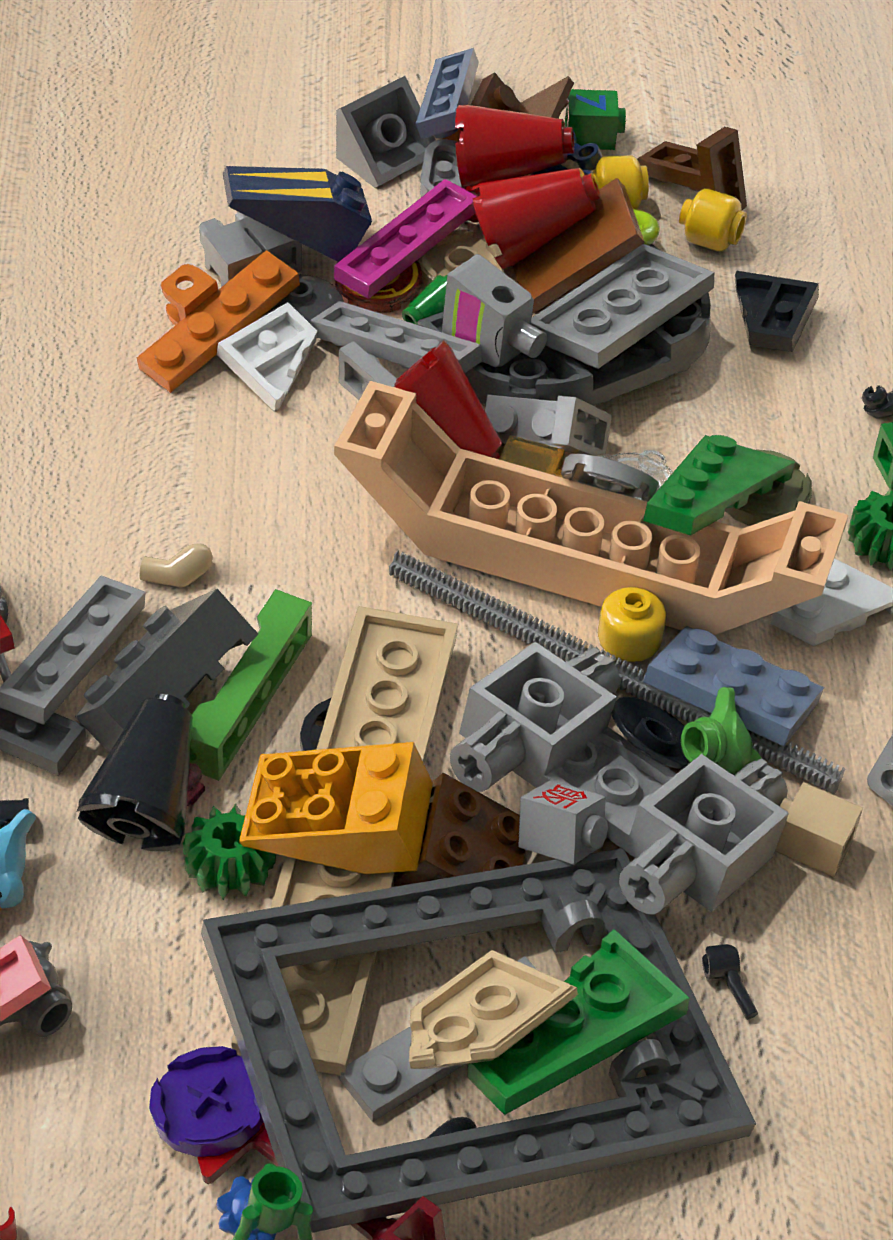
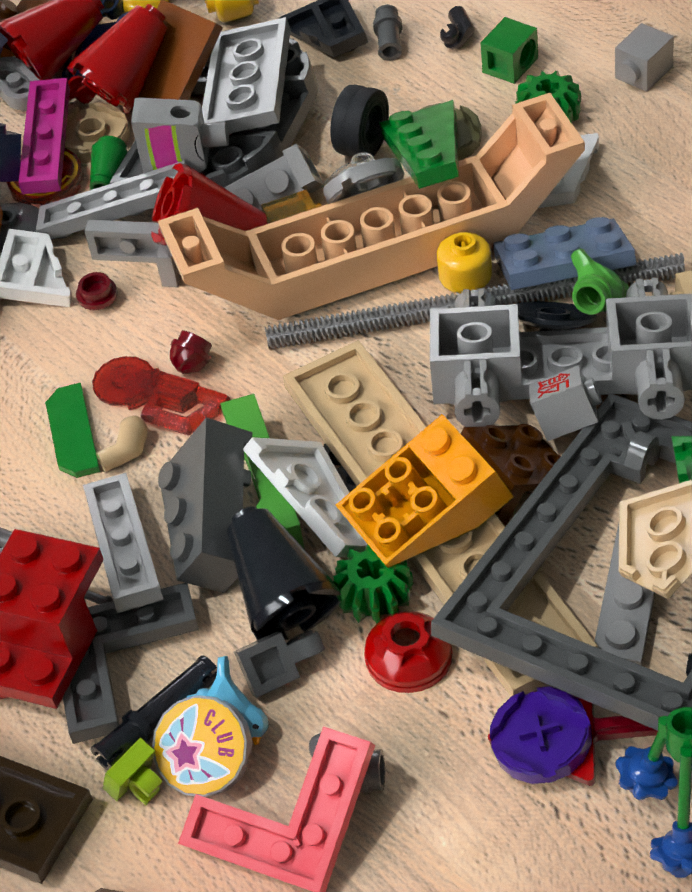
camera: 30 degrees left, 0 degrees up
none -> green piece [45,382,100,478]
none -> dark red plate [76,272,118,310]
none -> clear red piece [92,356,231,436]
none -> dark red plate [169,330,212,374]
none -> dark grey plate [234,630,325,698]
none -> white wing [243,437,367,557]
none -> black tyre [330,84,389,159]
none -> red piece [364,611,453,693]
none -> dark grey pin [373,4,403,61]

